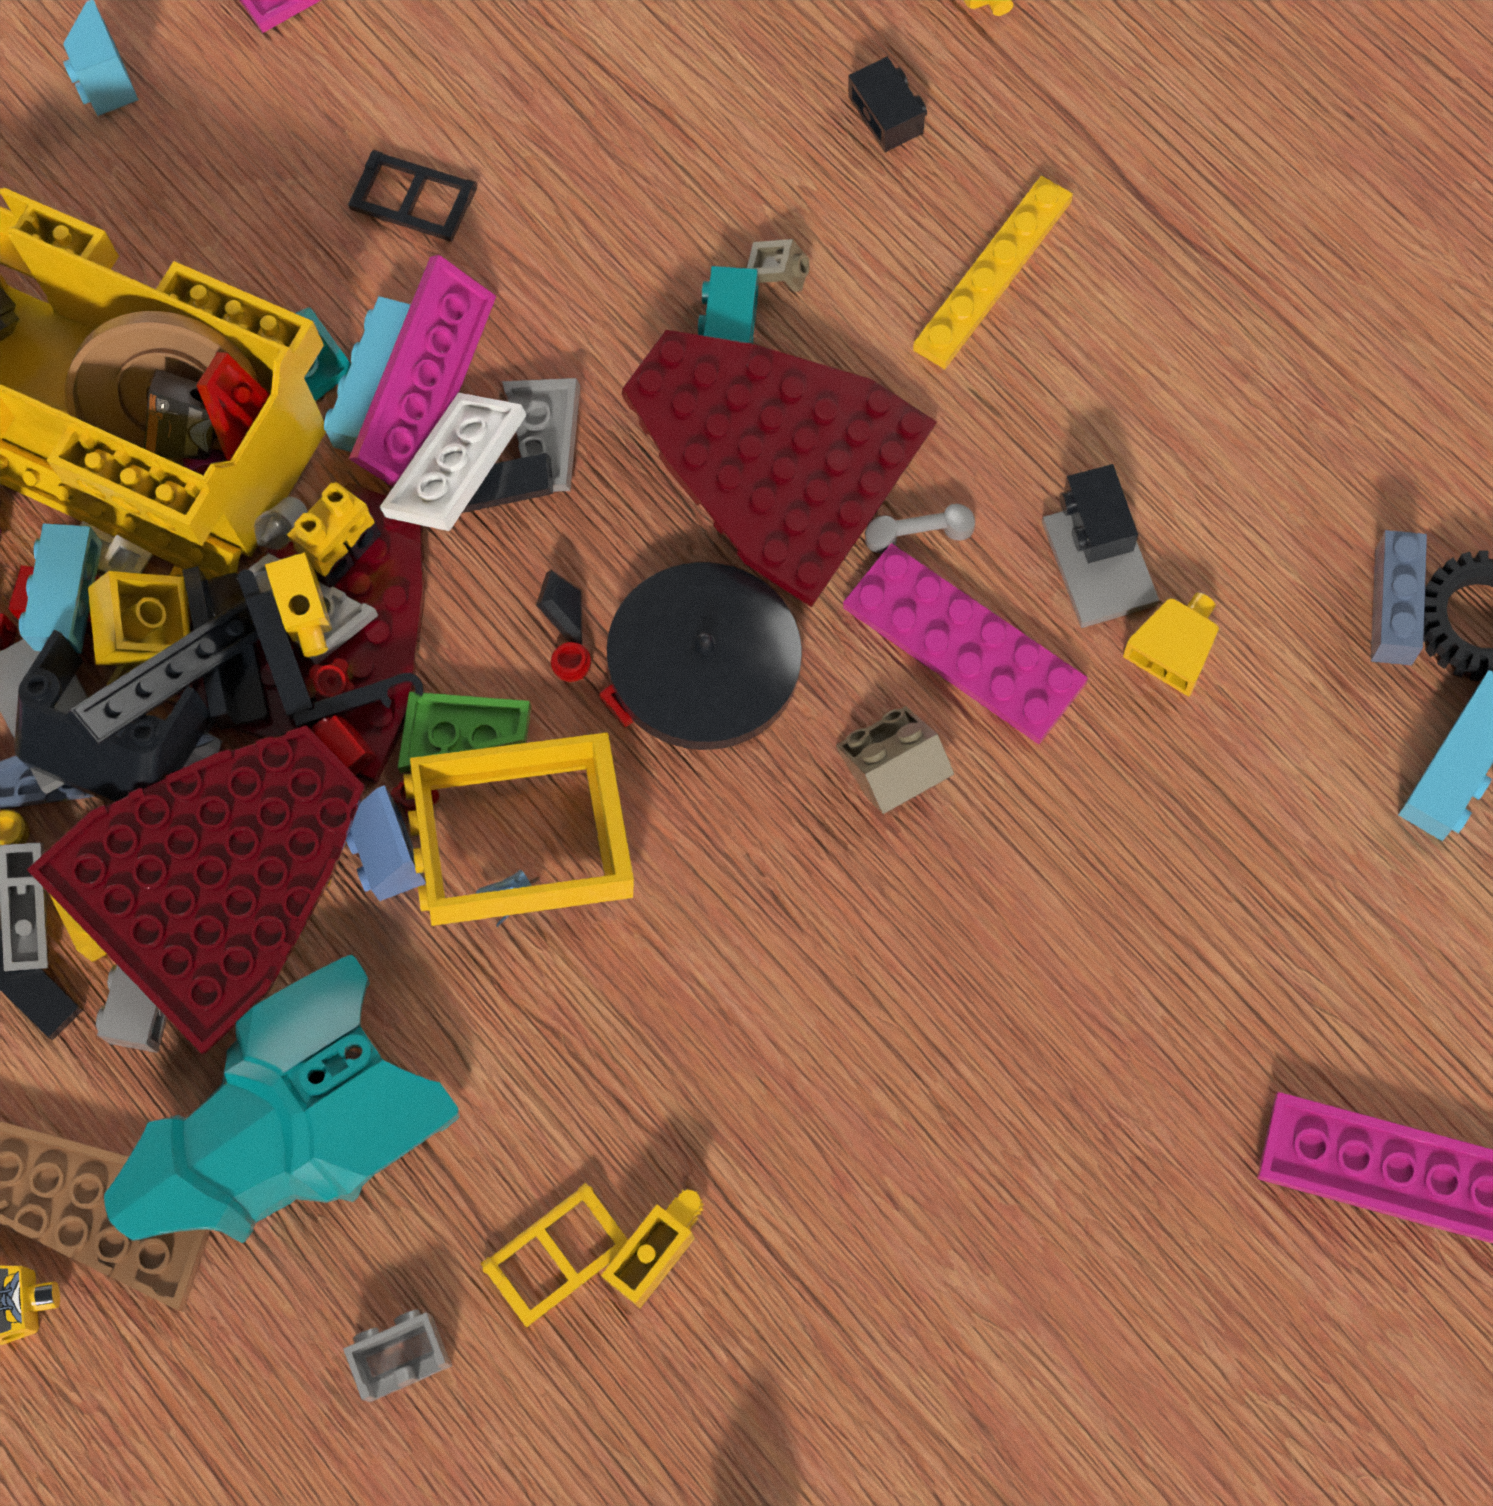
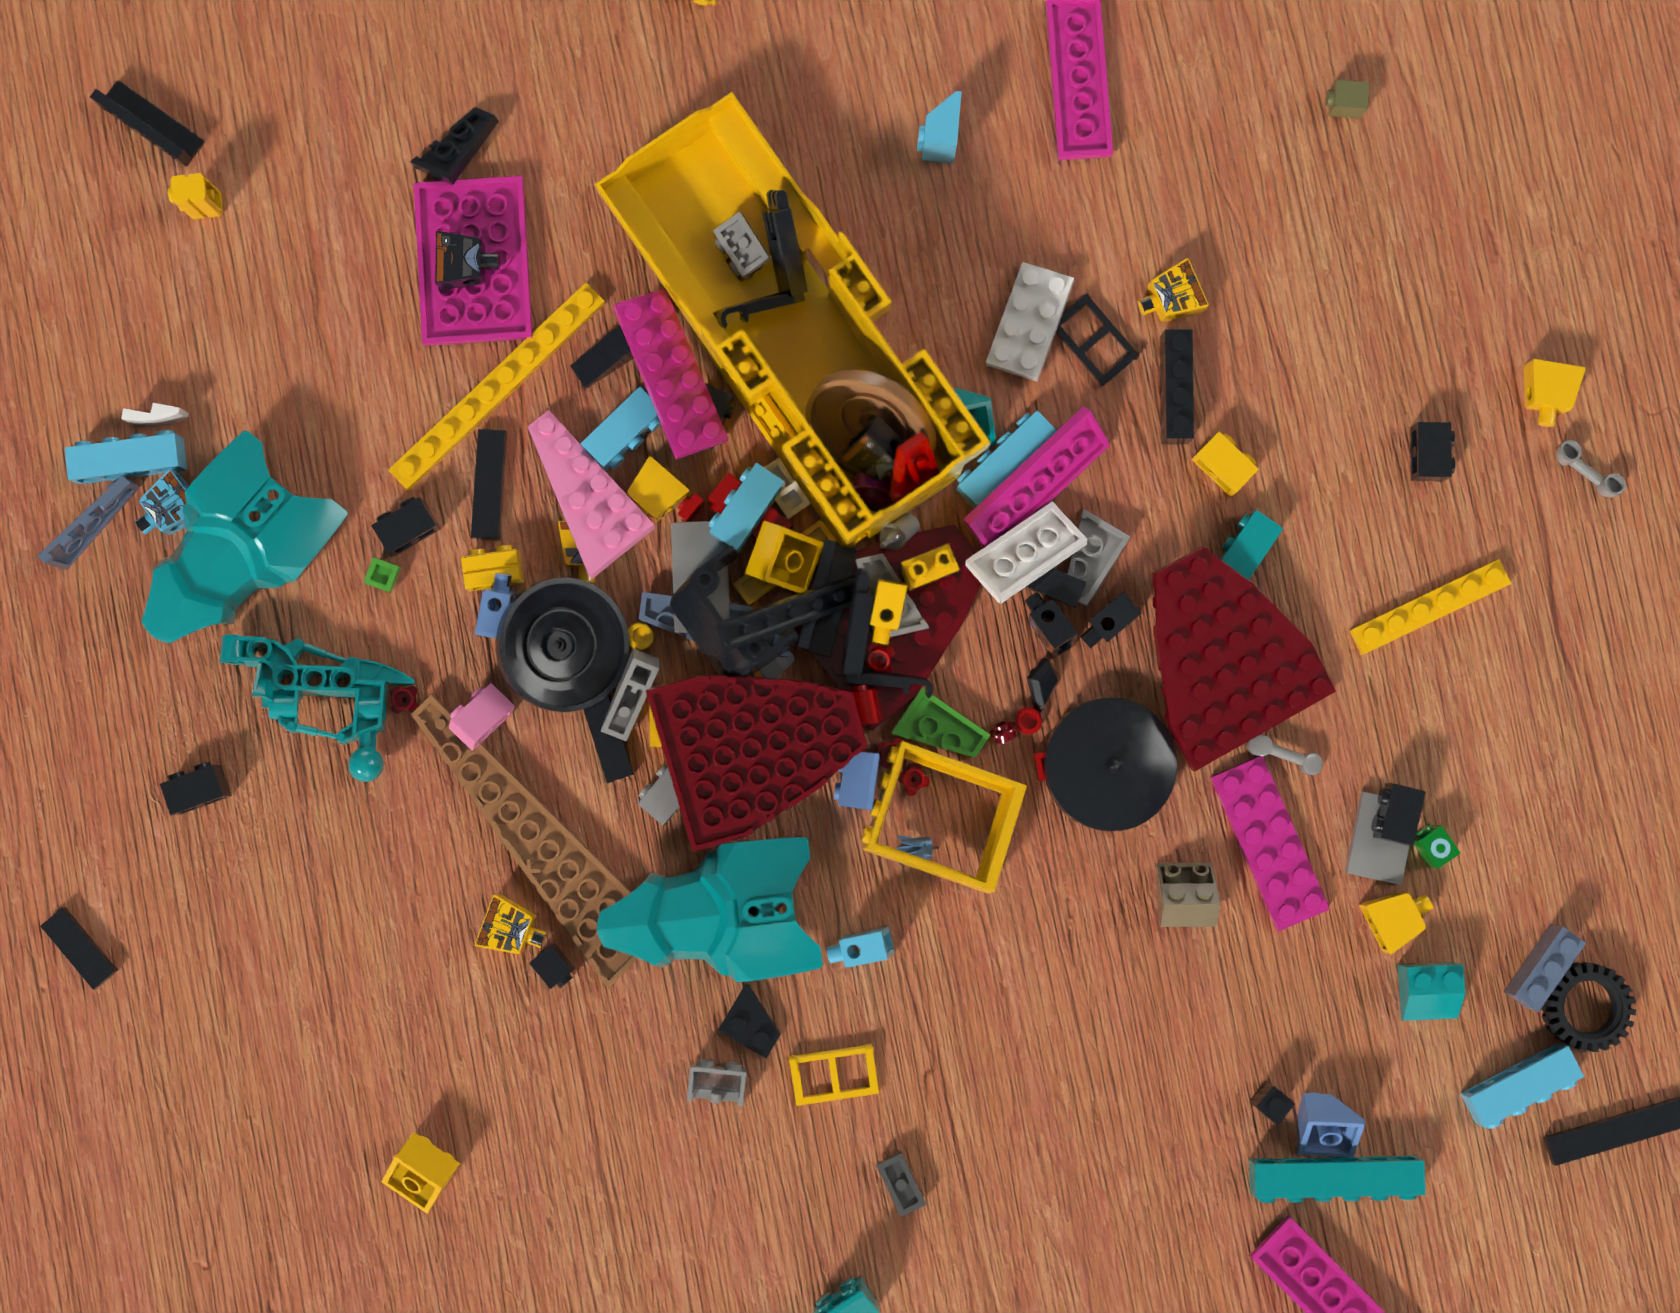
camera: 20 degrees right, 15 degrees up
yellow hinge [601,1188,704,1309] -> none
dark tan bracket [747,239,810,292] -> none
none -> black brick [529,943,576,989]
none -> black wing [718,983,781,1059]
none -> medium azure torso [827,926,895,968]
none -> dark grey plate [876,1151,926,1217]
none -> red plate [897,763,930,796]
none -> white plate [986,262,1074,382]
none -> dark red plate [989,720,1018,744]
none -> black torso [1024,592,1078,659]
none -> black torso [1080,592,1142,649]
none -> torso [1138,258,1209,322]
none -> black brick [1160,329,1194,444]
none -> yellow brick [1191,432,1259,497]
none -> black brick [1249,1081,1295,1126]
none -> teal brick [1249,1155,1426,1203]
none -> medium blue slope [1297,1092,1365,1157]
none -> teal slope [1398,962,1465,1021]
none -> green brick [1414,824,1461,869]
none -> light grey bar [1556,440,1626,497]

